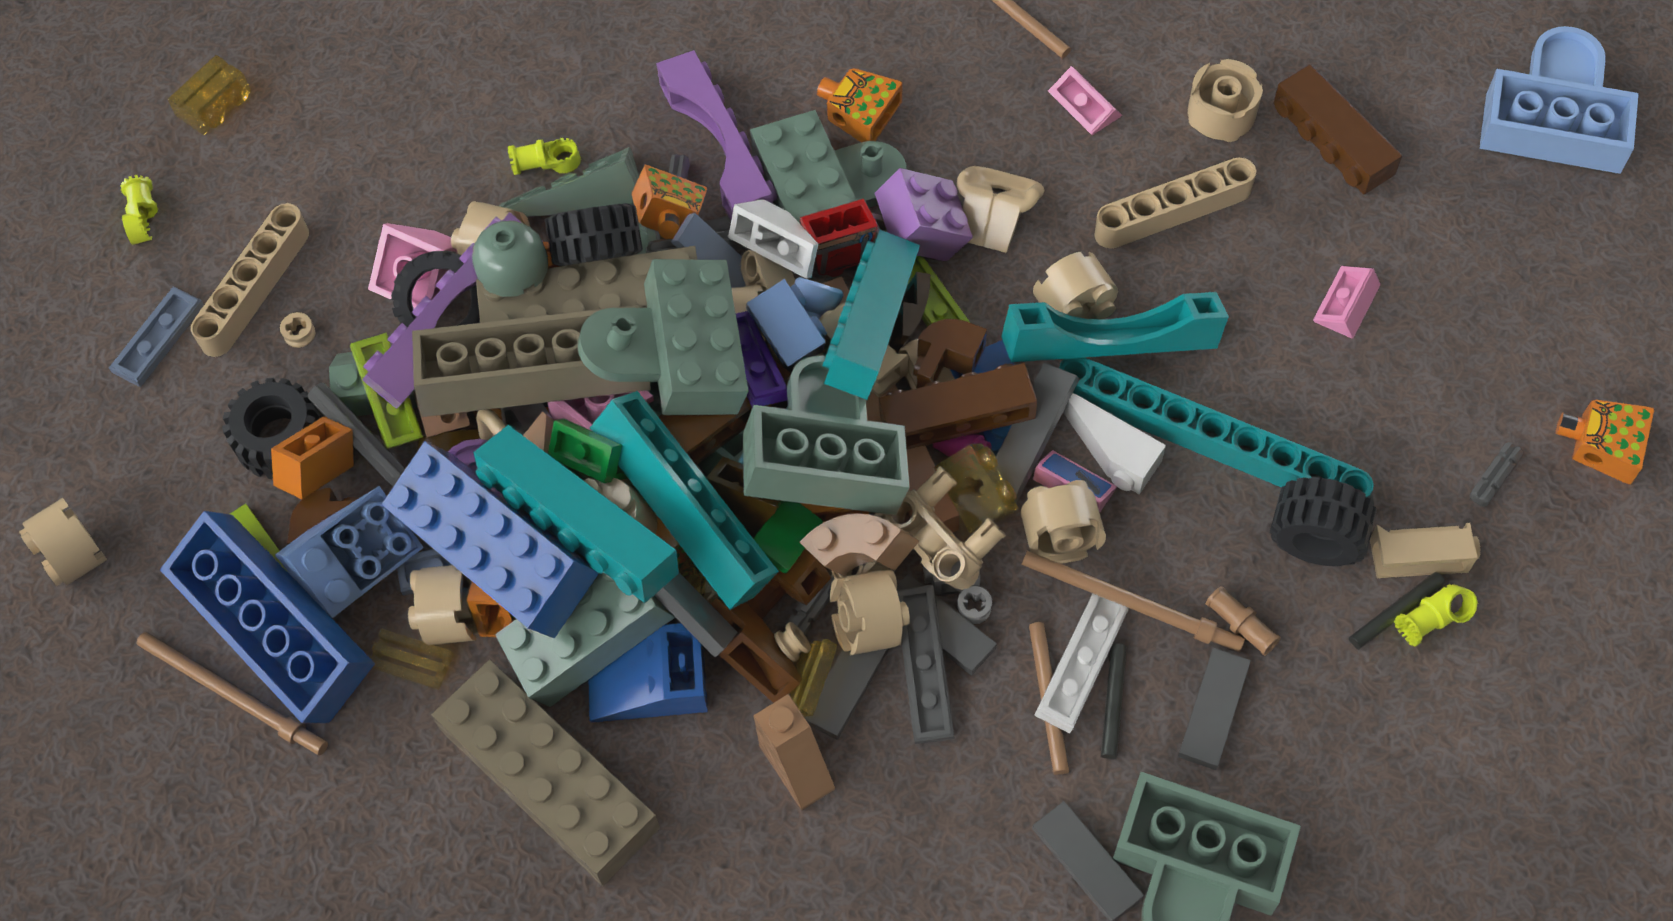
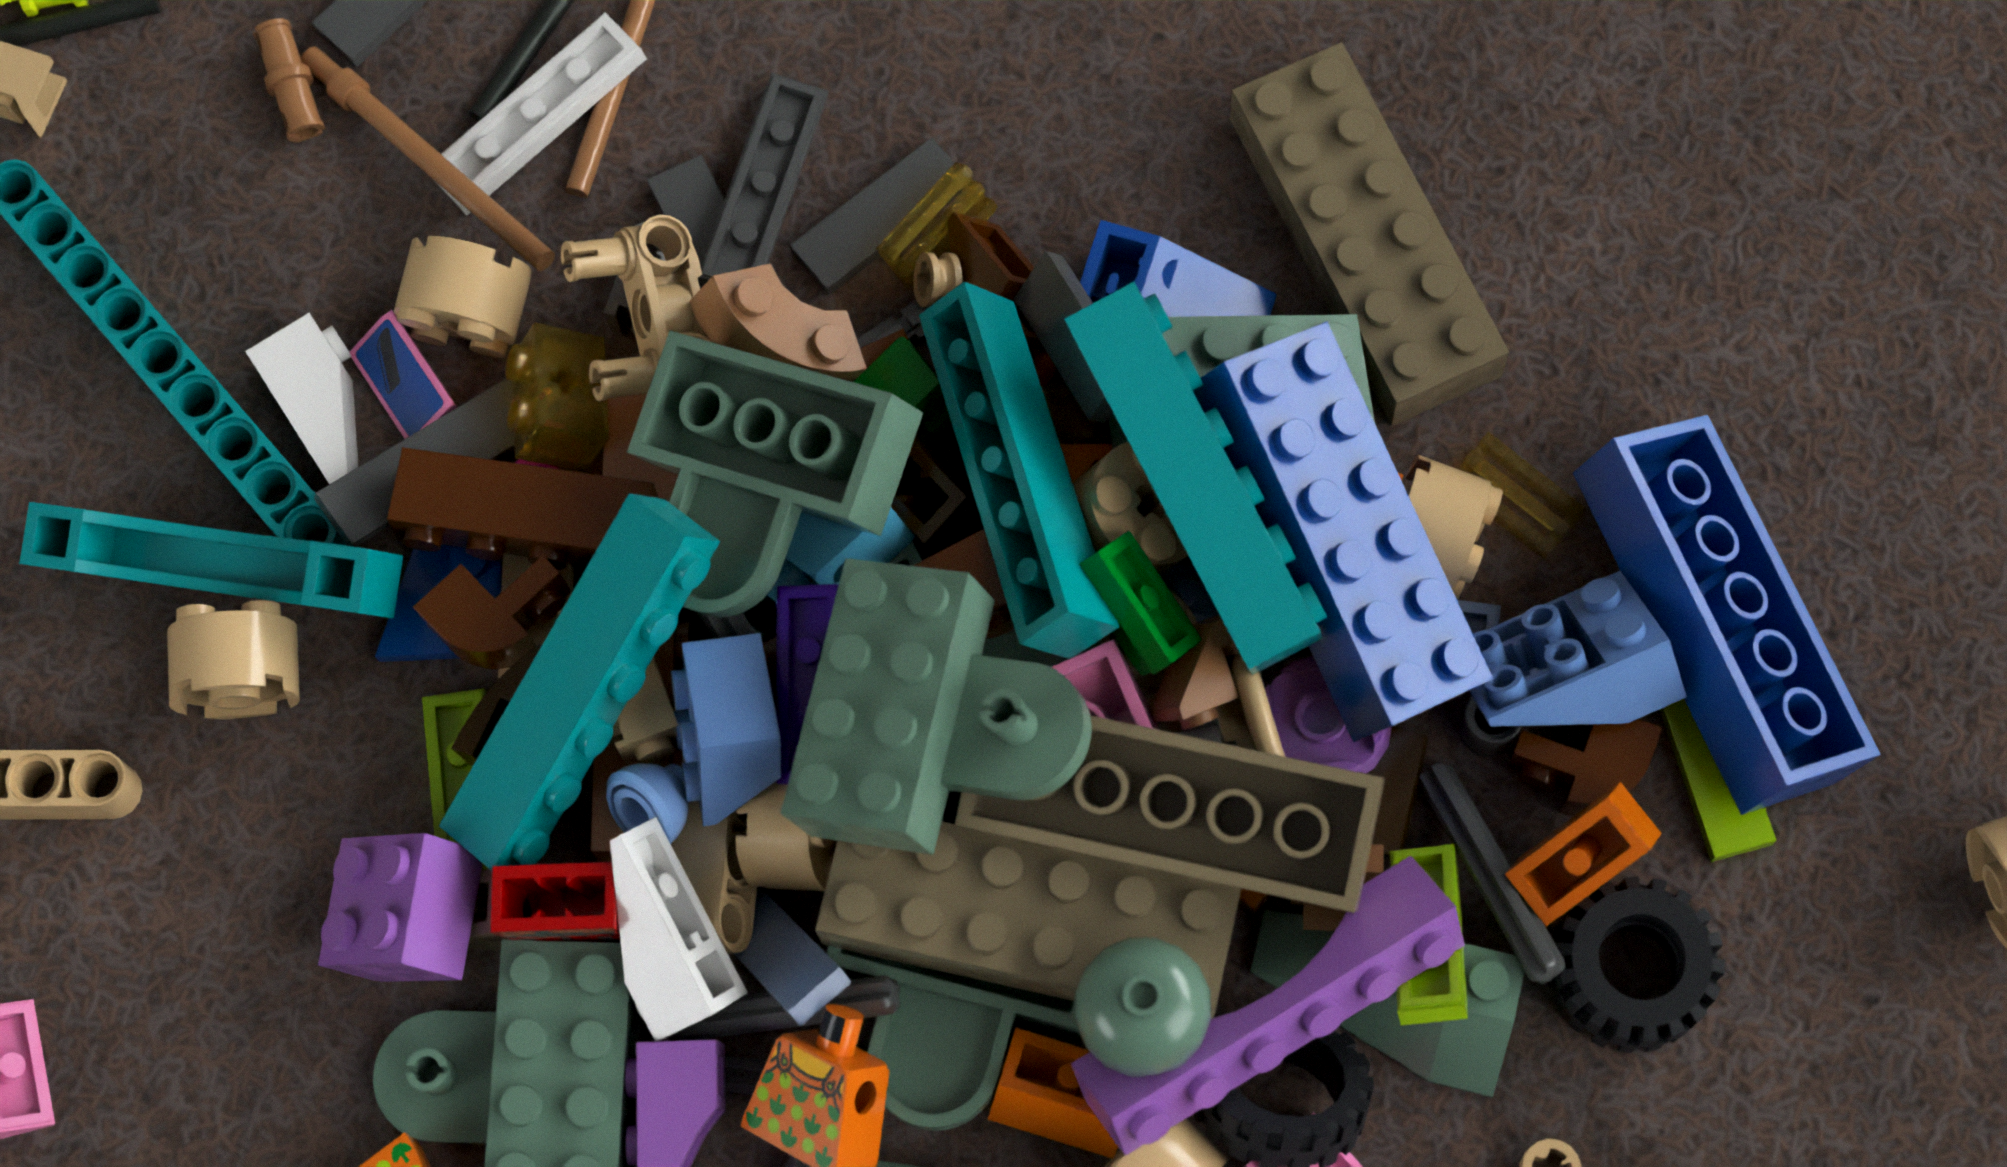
camera: 155 degrees left, 10 degrees up
medium nougat bar [137,632,328,756] -> none
black tyre [545,203,643,266] -> none
medium nougat slope [754,694,835,810] -> none
tan brick [830,569,910,655] -> none
tan piece [957,166,1044,253] -> none
black tyre [1270,477,1377,567] -> none

